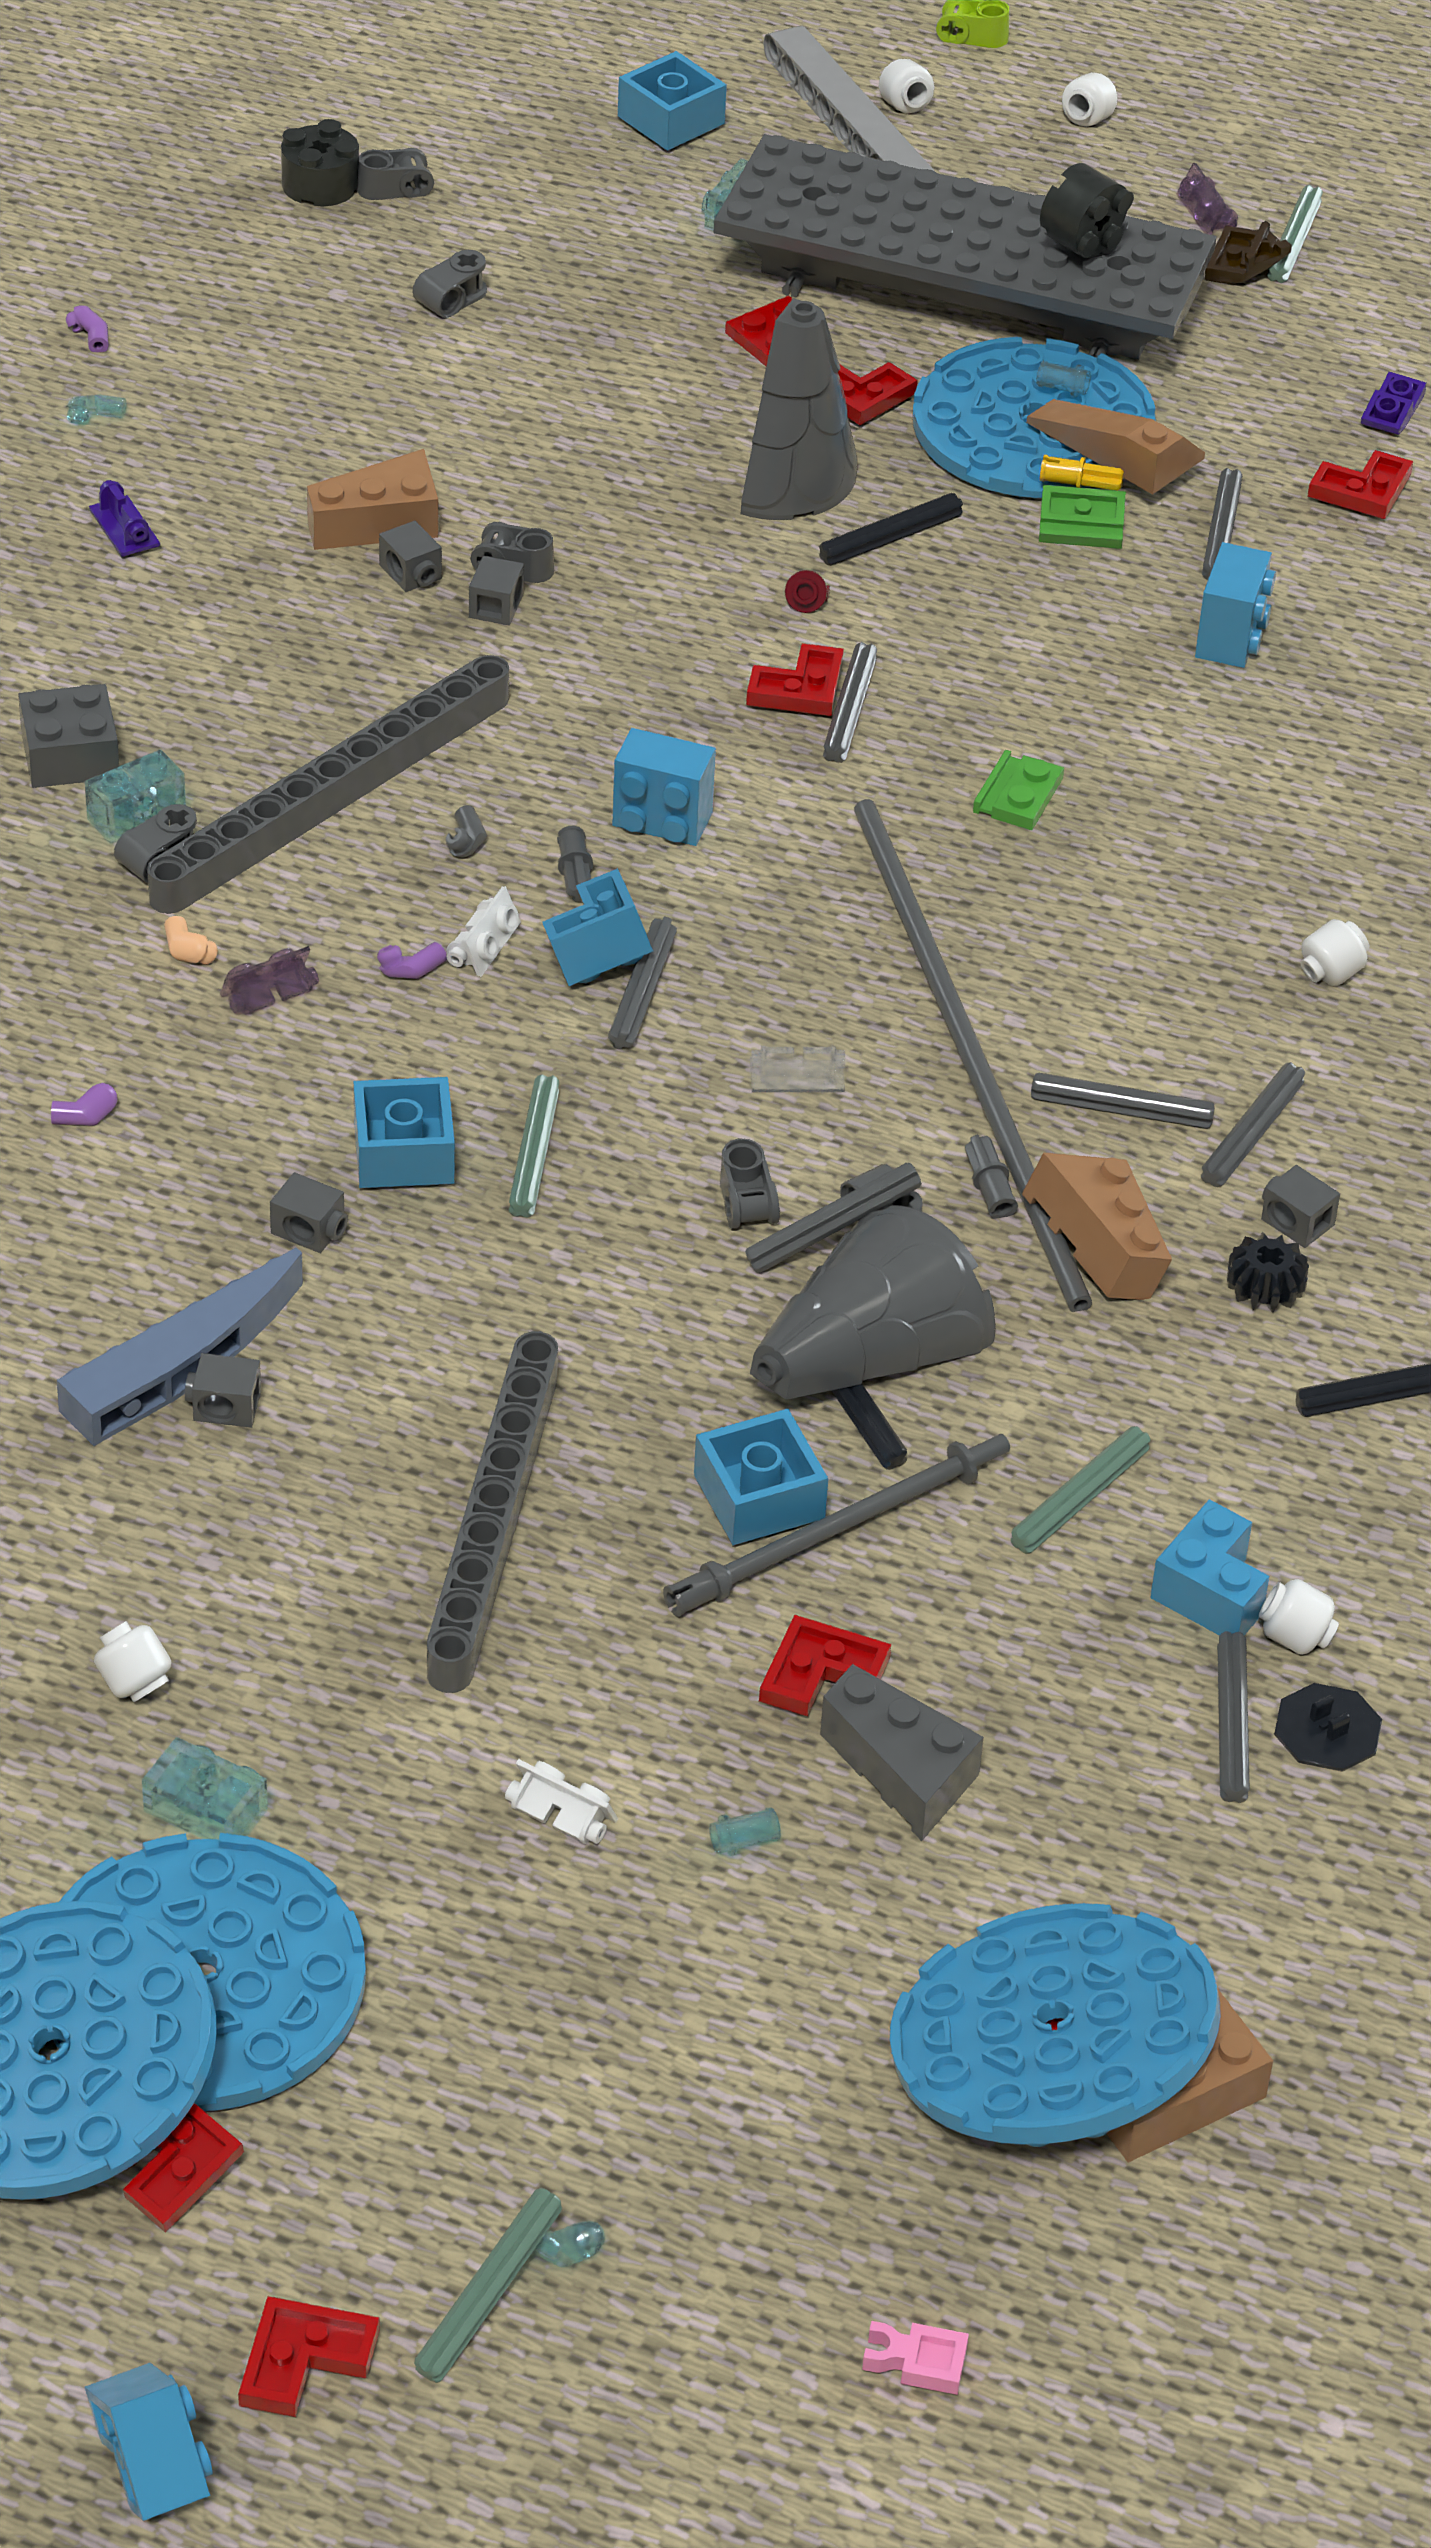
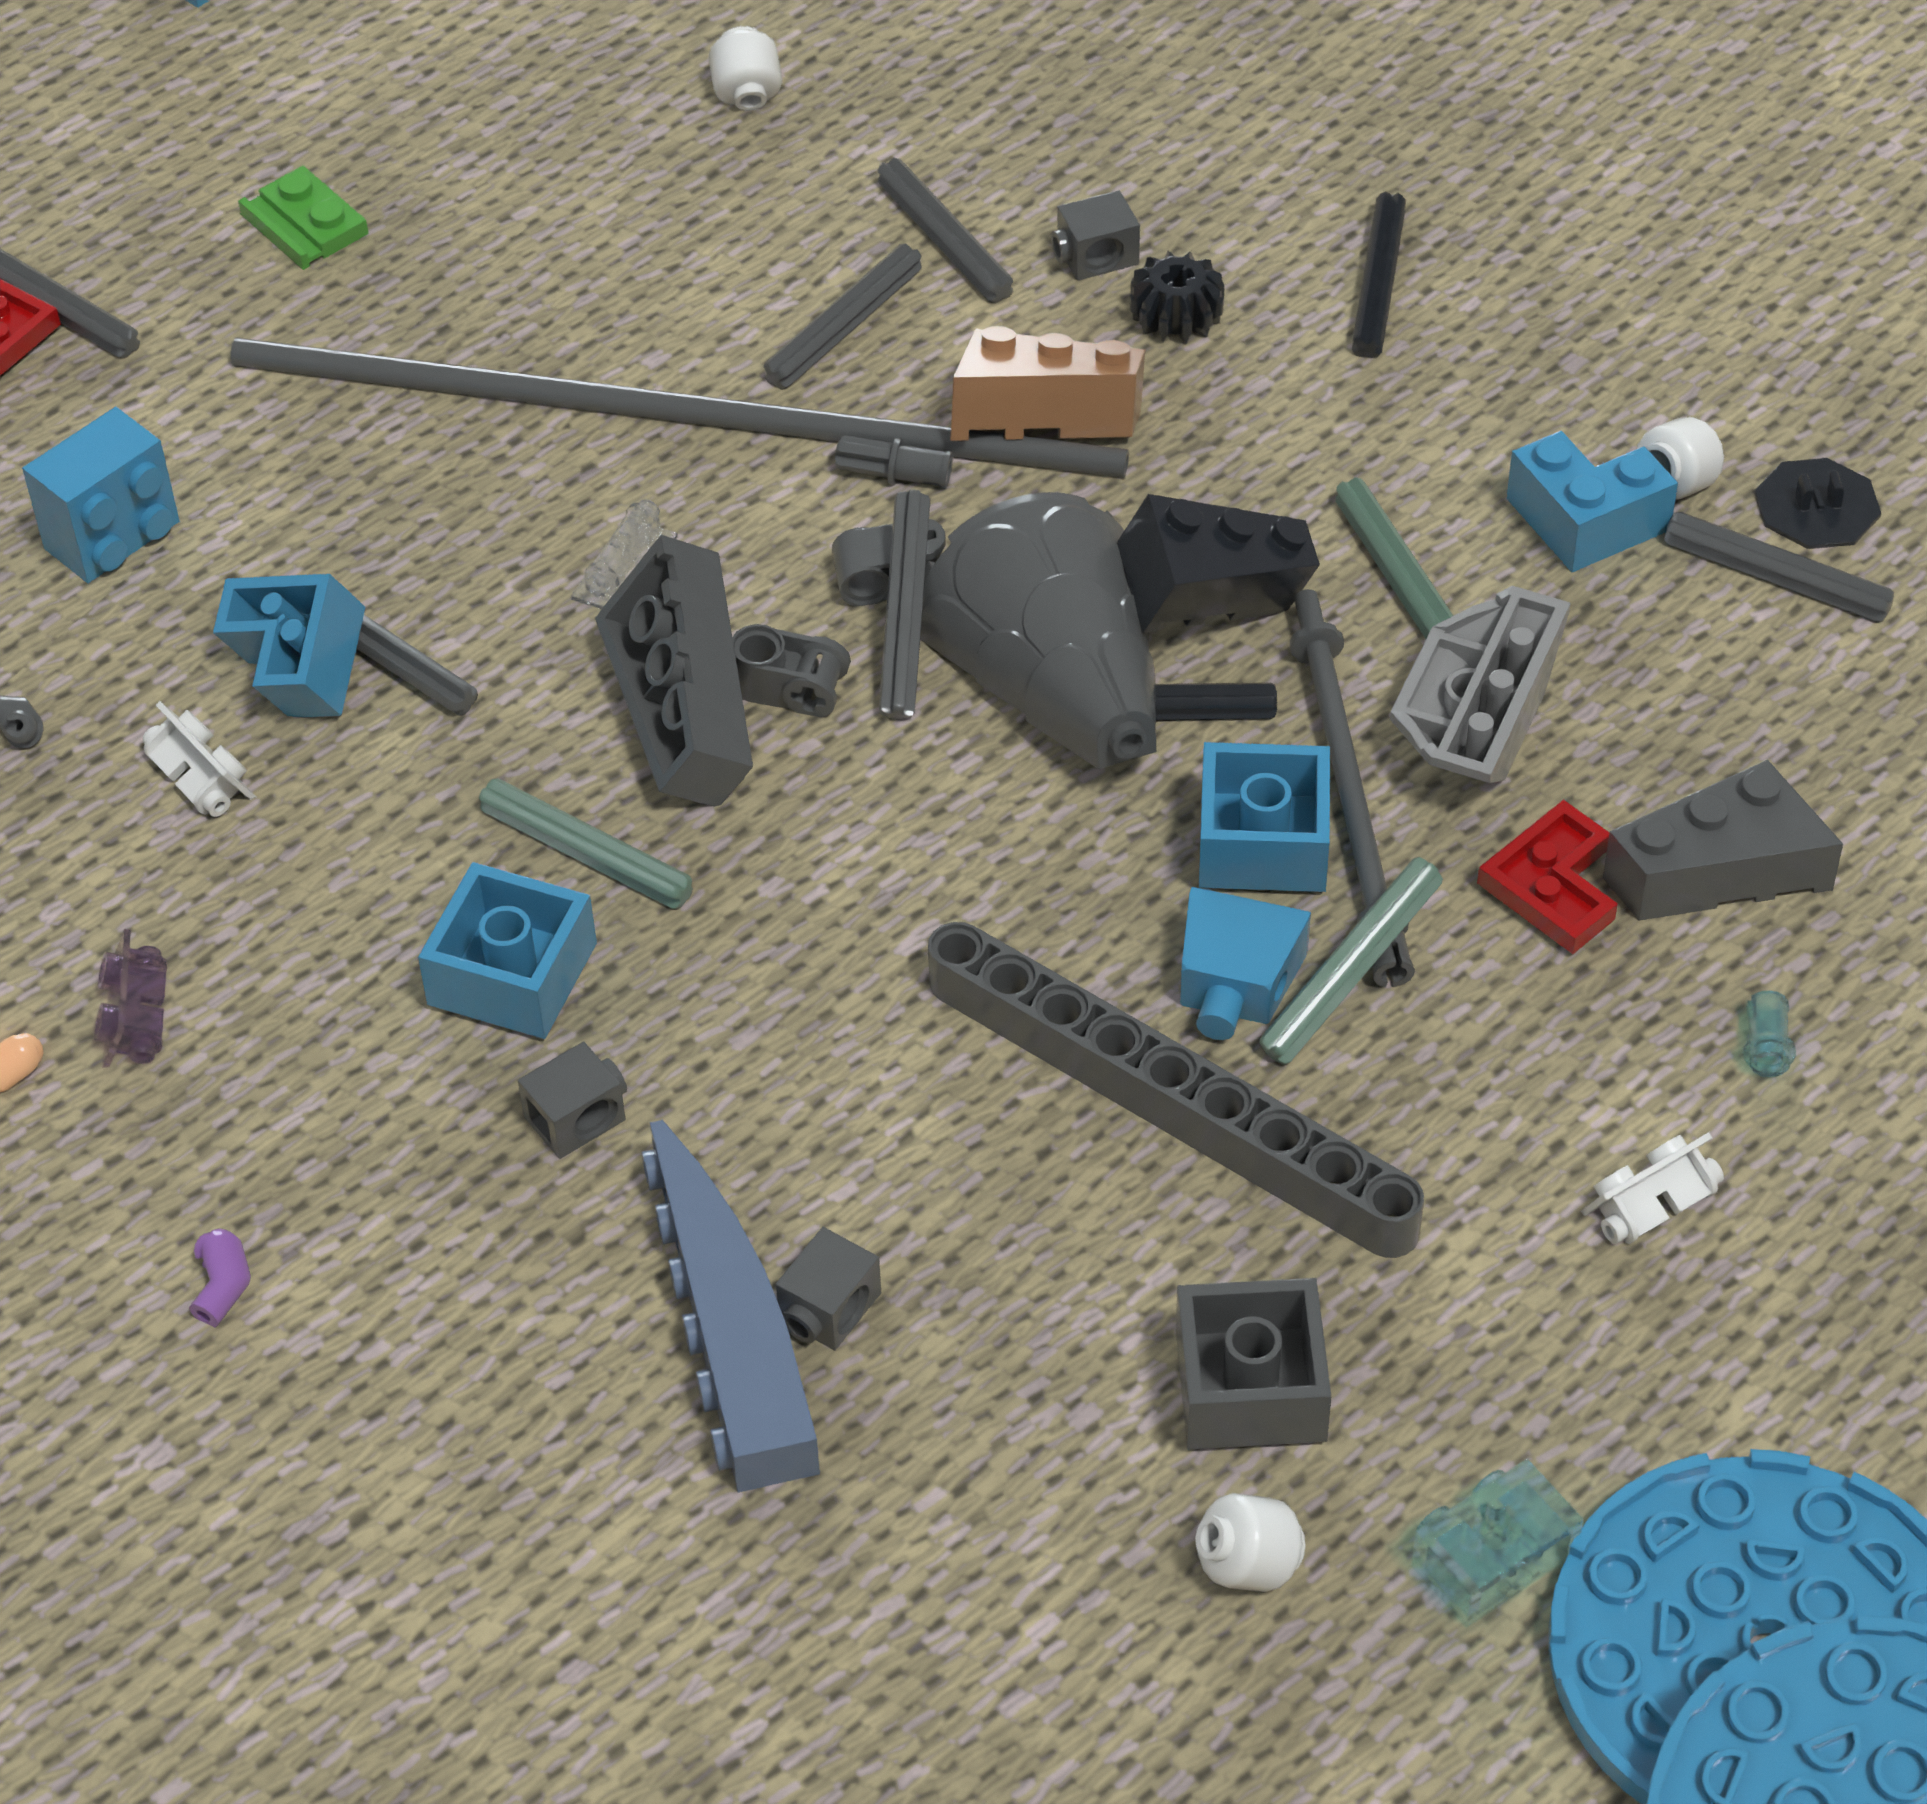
camera: 60 degrees left, 5 degrees up
medium lavender arm [377,942,447,979] -> none
dark grey axle [557,825,593,902] -> none
none -> dark grey wedge [595,534,753,807]
none -> black wedge [1117,494,1320,633]
none -> dark grey brick [1176,1278,1332,1449]
none -> dark azure torso [1180,887,1311,1040]
none -> sand green axle [1259,857,1443,1065]
none -> light grey wedge [1390,586,1571,783]

